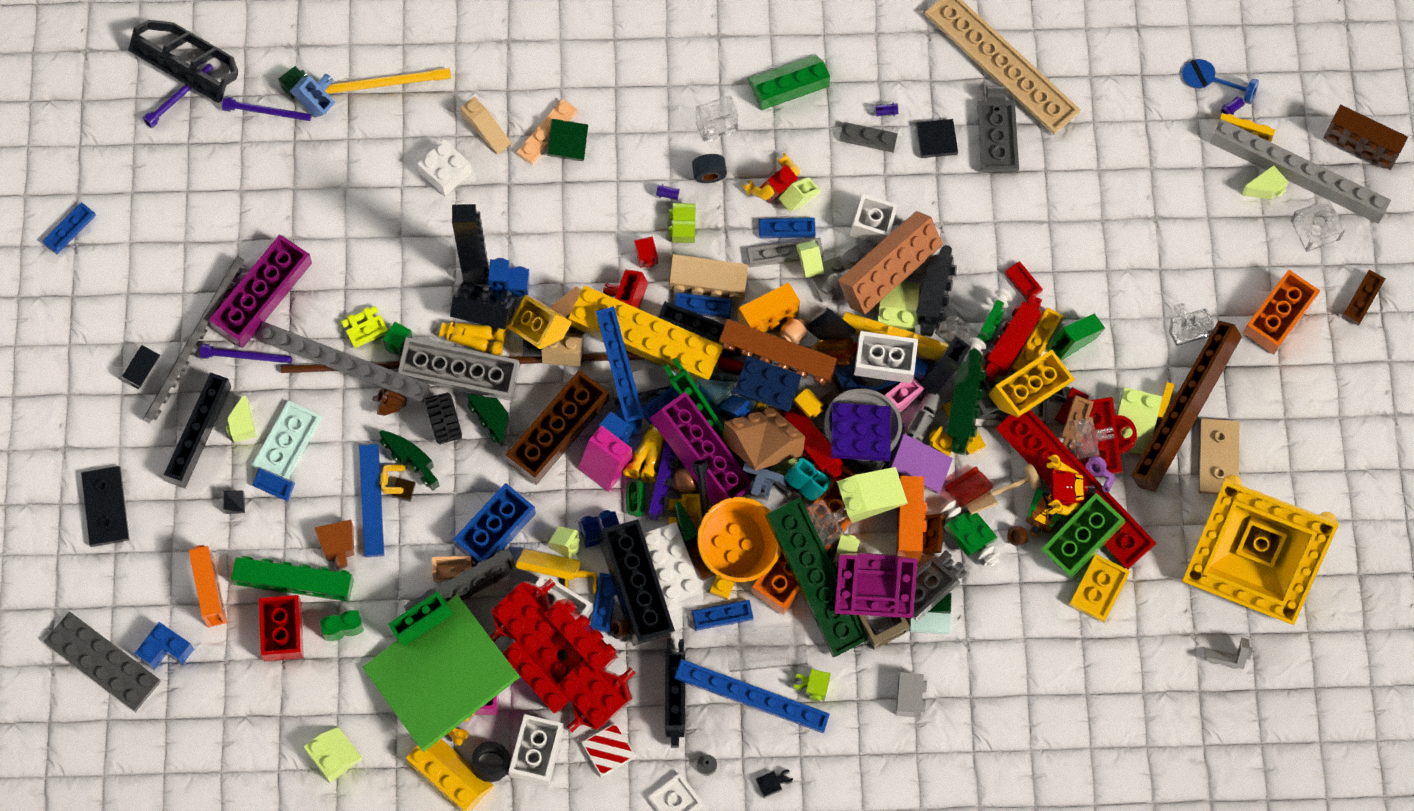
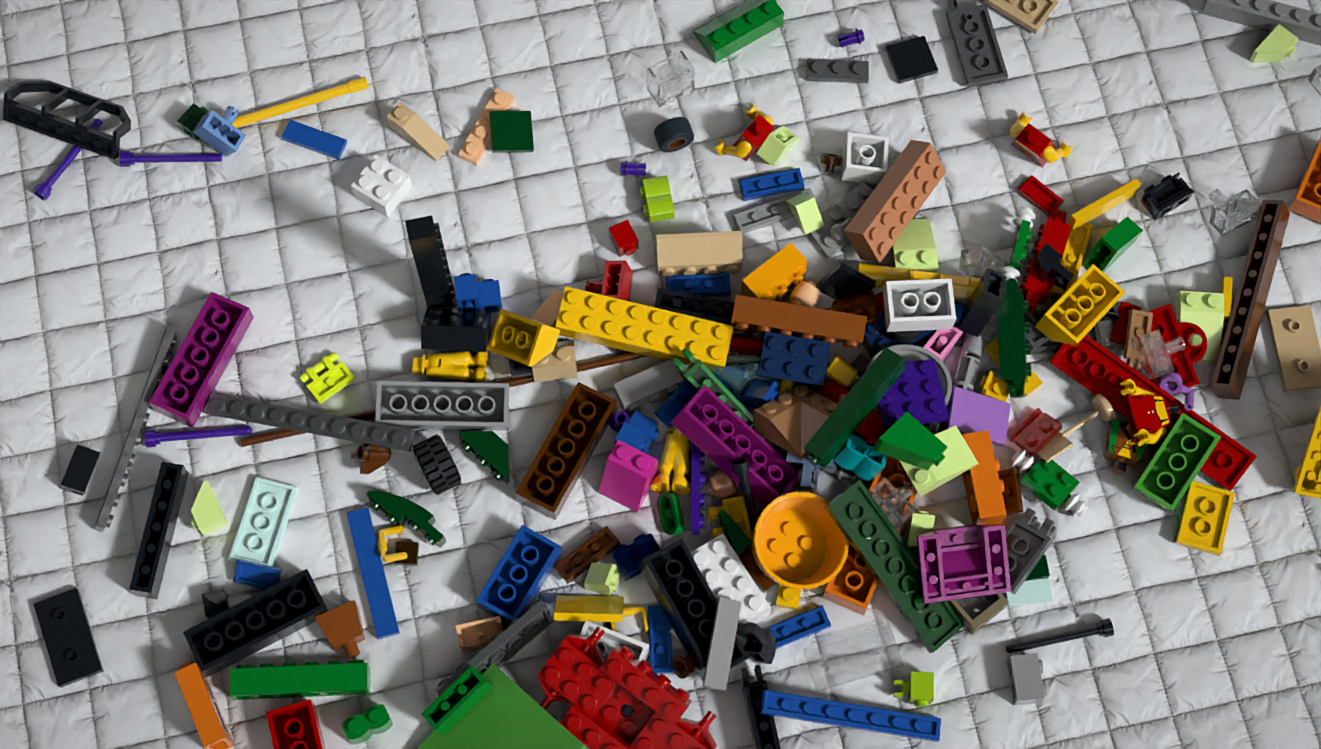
camera: 10 degrees left, 0 degrees up
green brick [383,322,413,355] -> none
blue plate [595,306,644,423] -> none
black hinge [916,245,957,337] -> none
reddish brown tile [1007,526,1028,546] -> none
none -> black brick [183,569,329,677]
none -> blue tile [282,120,347,160]
none -> reddish brown plate [553,526,621,584]
none -> dark purple pin [609,411,628,432]
none -> light grey tile [702,597,742,692]
none -> black brick [736,622,776,664]
none -> dark green brick [804,347,907,468]
none -> reddish brown tile [821,153,842,173]
none -> green slope [873,412,947,471]
none -> black piece [1006,618,1114,653]
none -> torso [1010,111,1073,167]
none -> black brick [1035,243,1074,291]
none -> yellow tile [1068,178,1141,232]
none -> black hinge [1141,172,1194,220]

